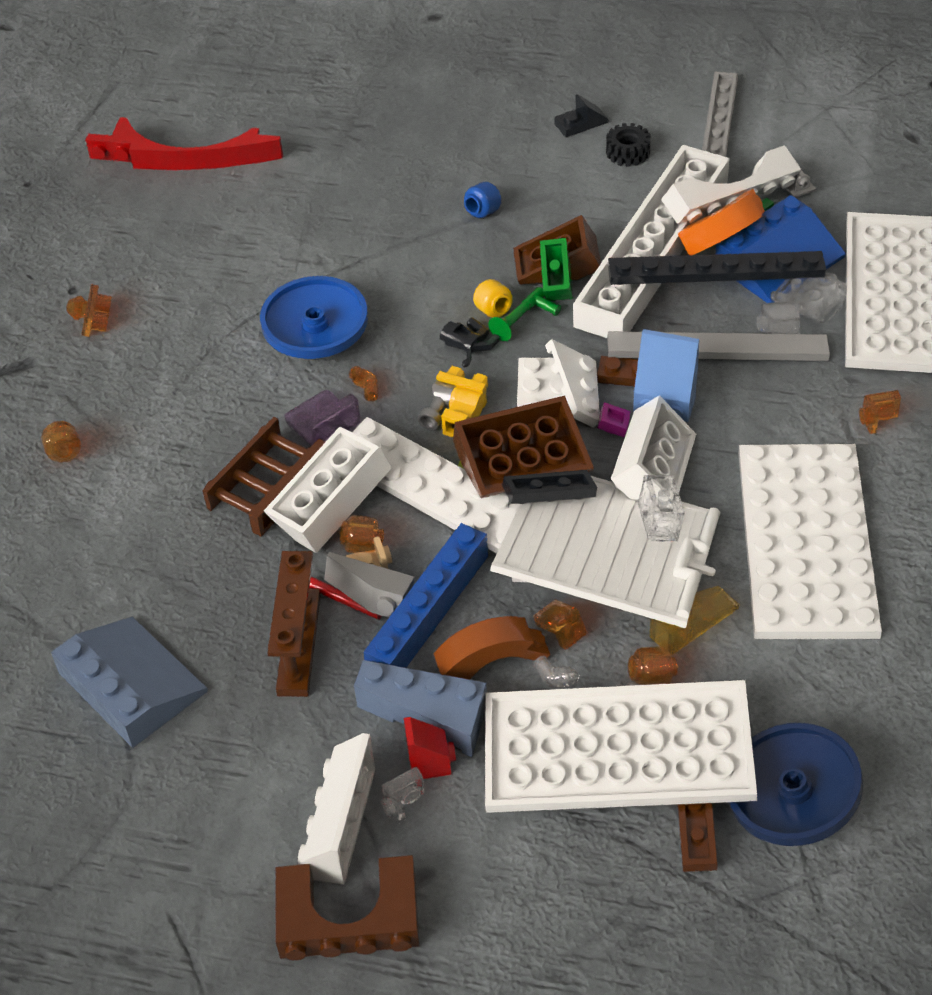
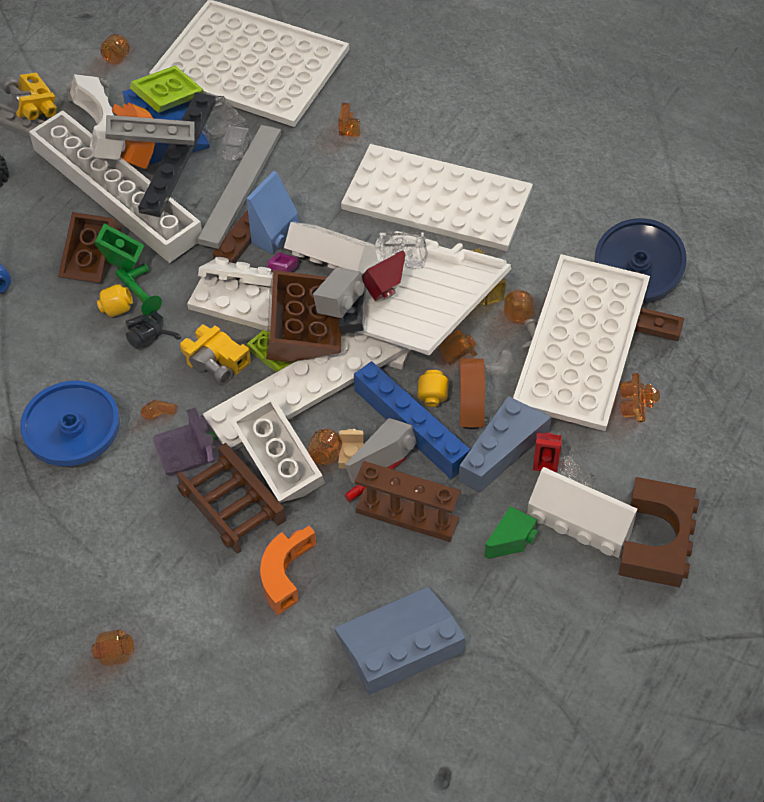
camera: 75 degrees left, 5 degrees up
none -> yellow hips [1,73,57,121]
none -> clear orange head [100,34,130,64]
none -> light grey plate [105,115,194,145]
none -> lime plate [130,65,204,113]
none -> orange arch [260,526,316,616]
none -> light grey brick [313,267,365,318]
none -> dark red slope [362,250,406,301]
none -> yellow head [417,370,449,407]
none -> green slope [484,506,538,559]
none -> clear orange hips [620,373,660,422]

